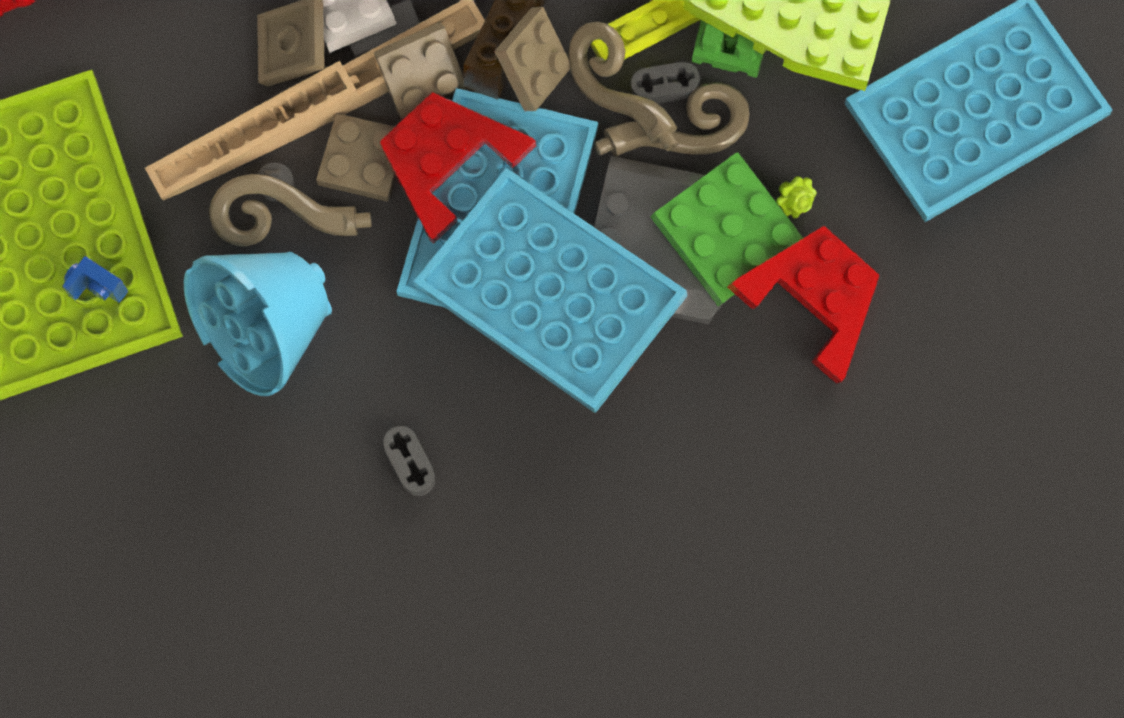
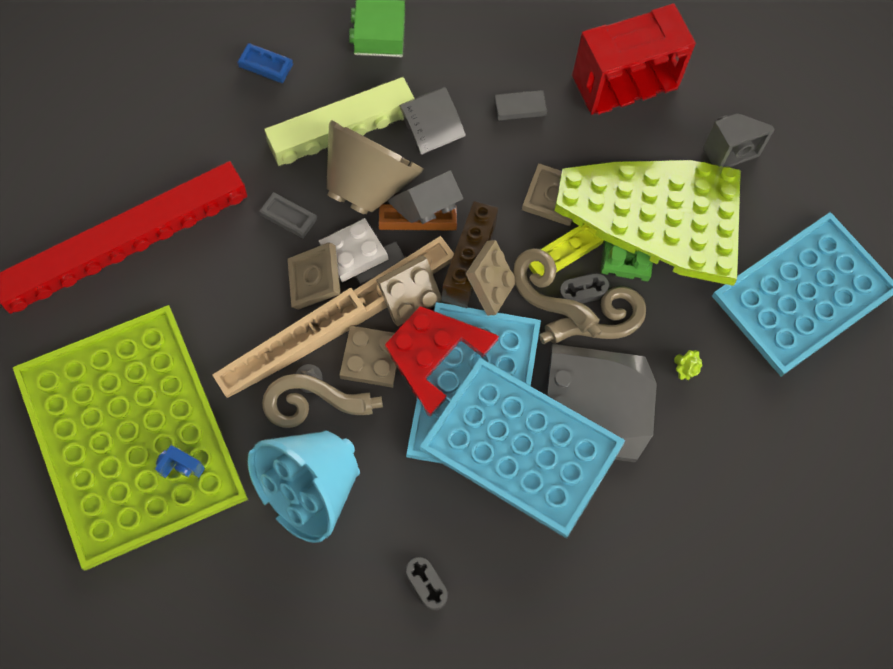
camera: 10 degrees left, 5 degrees down
bright green plate [650,152,803,307] -> none
red wing [727,226,880,384] -> none

